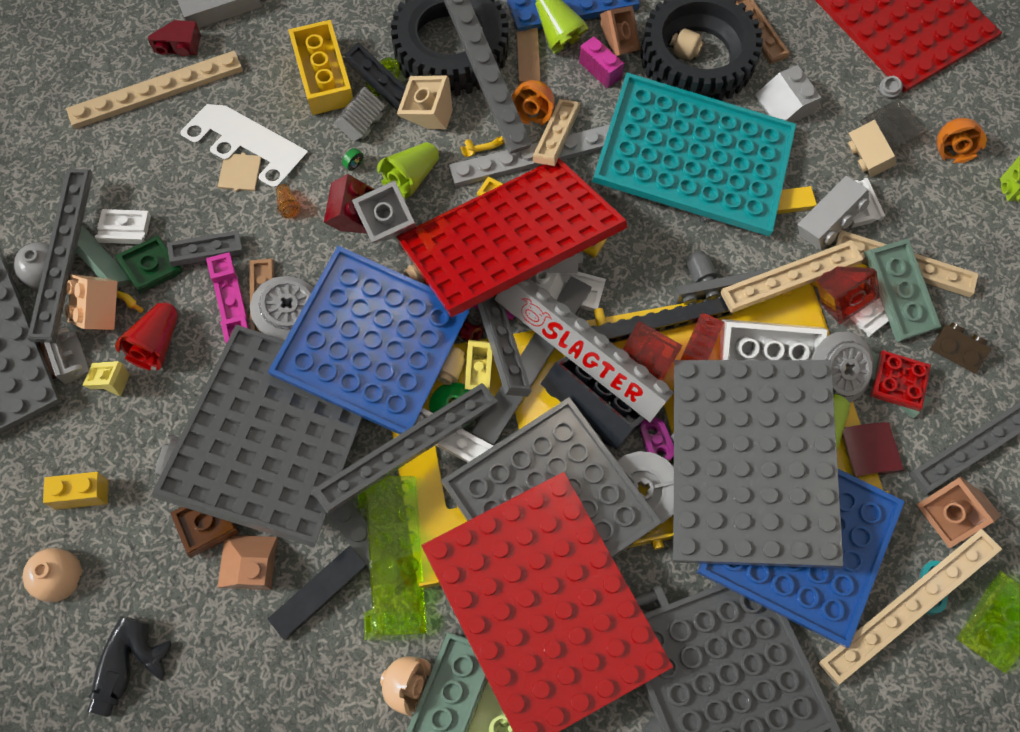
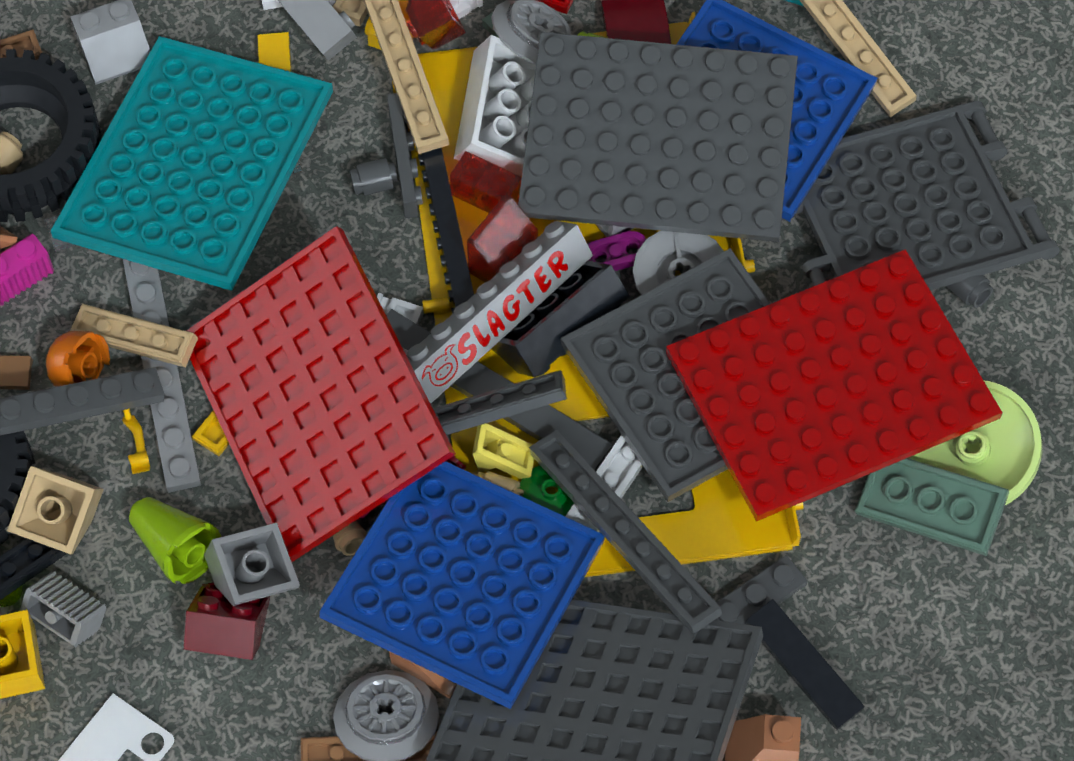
camera: 85 degrees left, 5 degrees down
clear orange cone [276,184,300,219] -> none
tile [342,148,364,171] -> none
clear neon green bracket [358,476,427,640] -> none
light nougat cylinder [380,656,432,716] -> none

